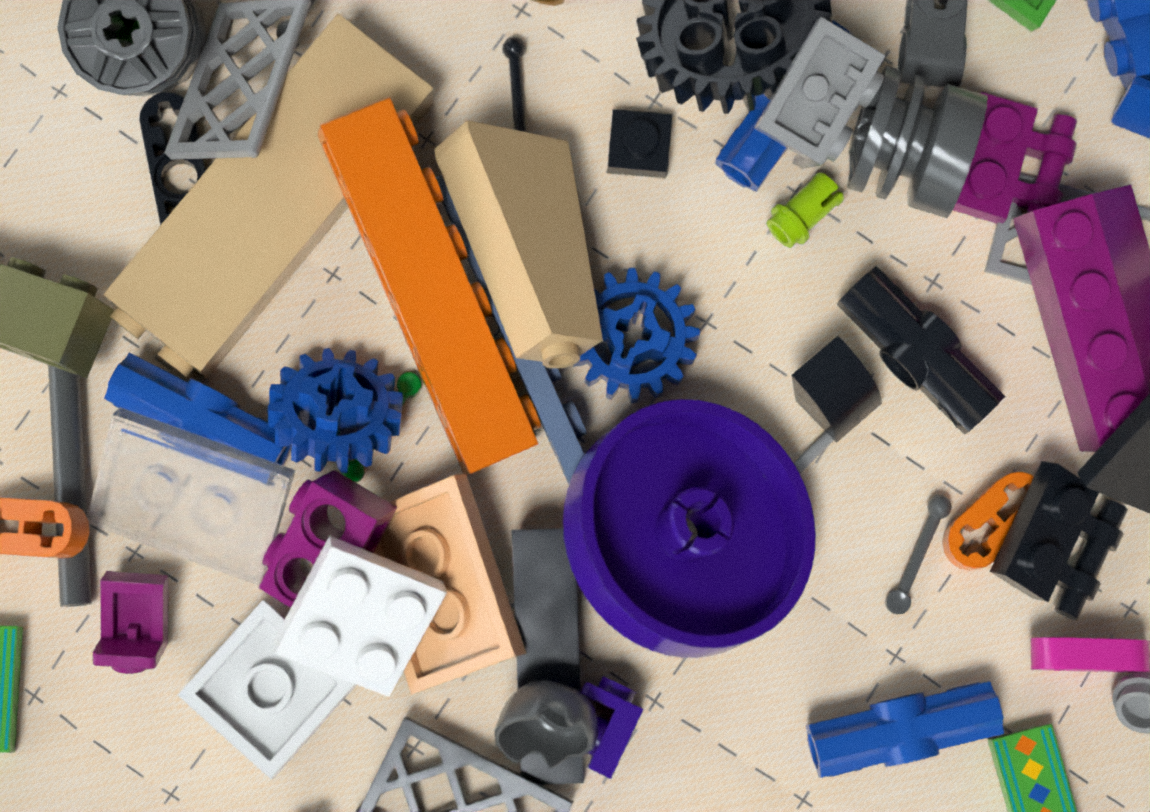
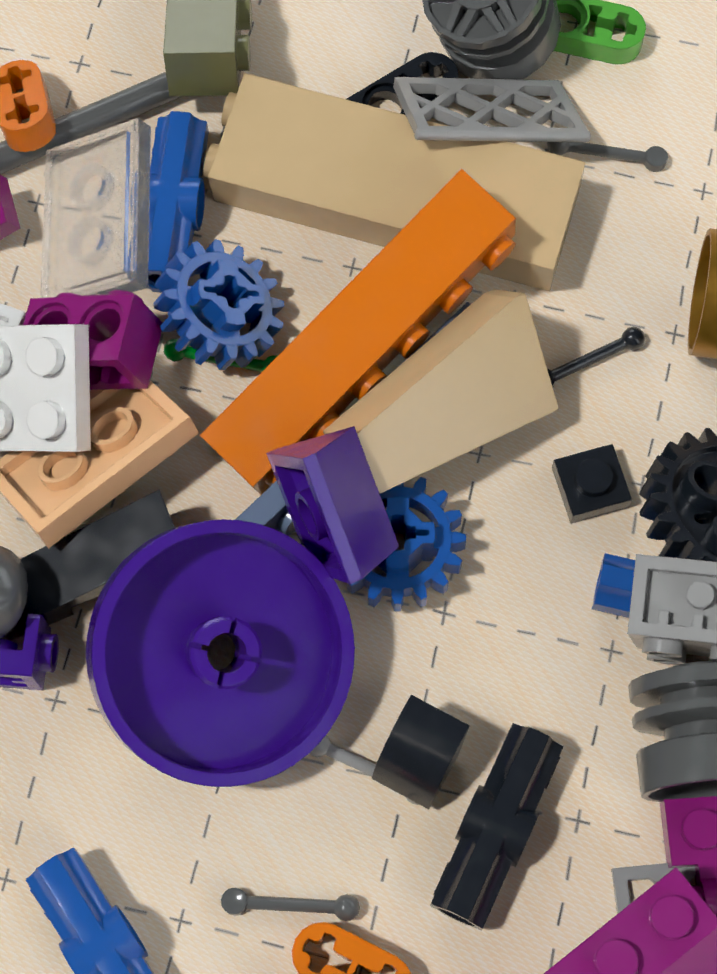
camera: 75 degrees right, 10 degrees down
lime pin [767,172,844,248] -> none
none -> dark purple slope [266,426,399,584]

